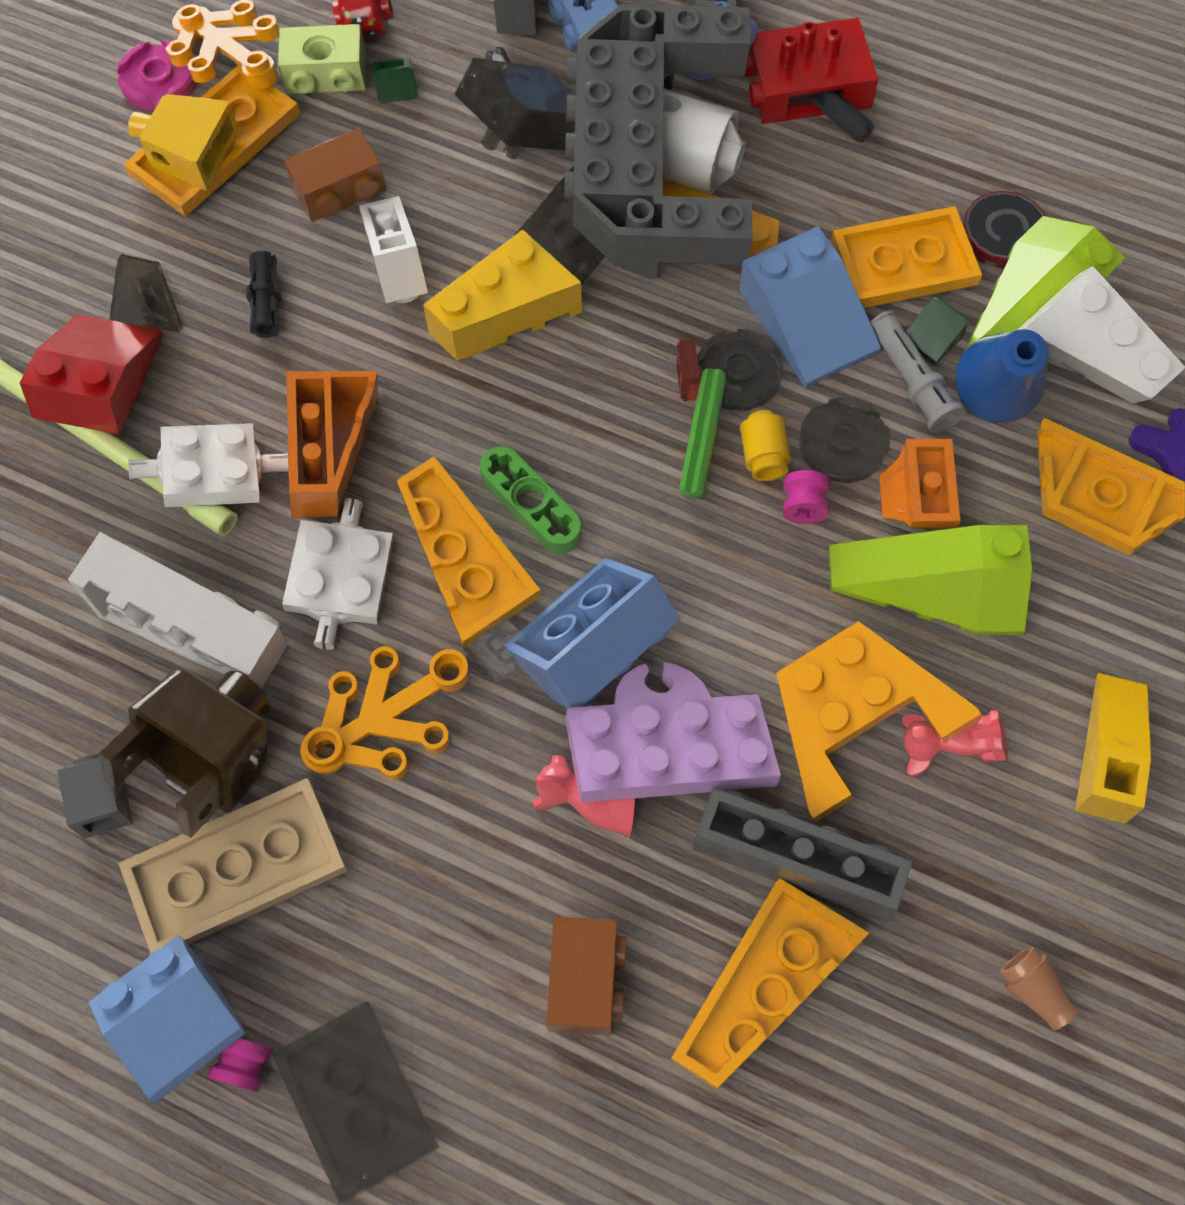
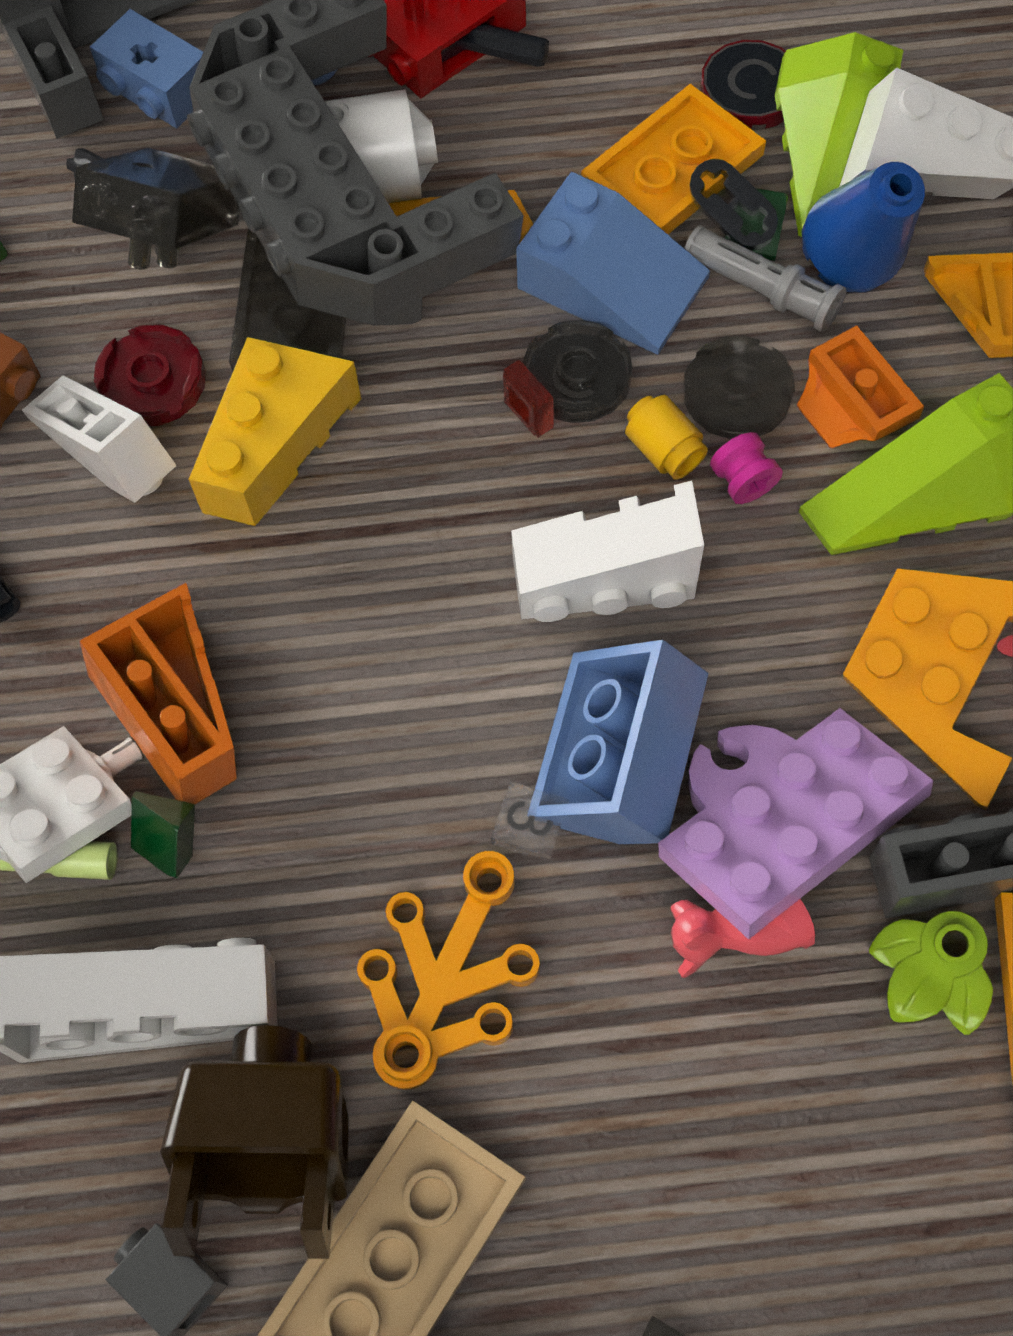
camera: 30 degrees left, 0 degrees up
white plate [282,498,394,650] -> none
light orange wing [396,456,541,649] -> none
bright green beam [480,446,581,554] -> none
dark orange brick [546,917,627,1036] -> none
bright green axle [679,368,726,498] -> none
none -> dark red tile [94,325,206,426]
none -> dark green slope [131,791,195,878]
none -> white wedge [511,480,704,622]
none -> black beam [690,159,778,251]
none -> lime plate [868,911,993,1035]

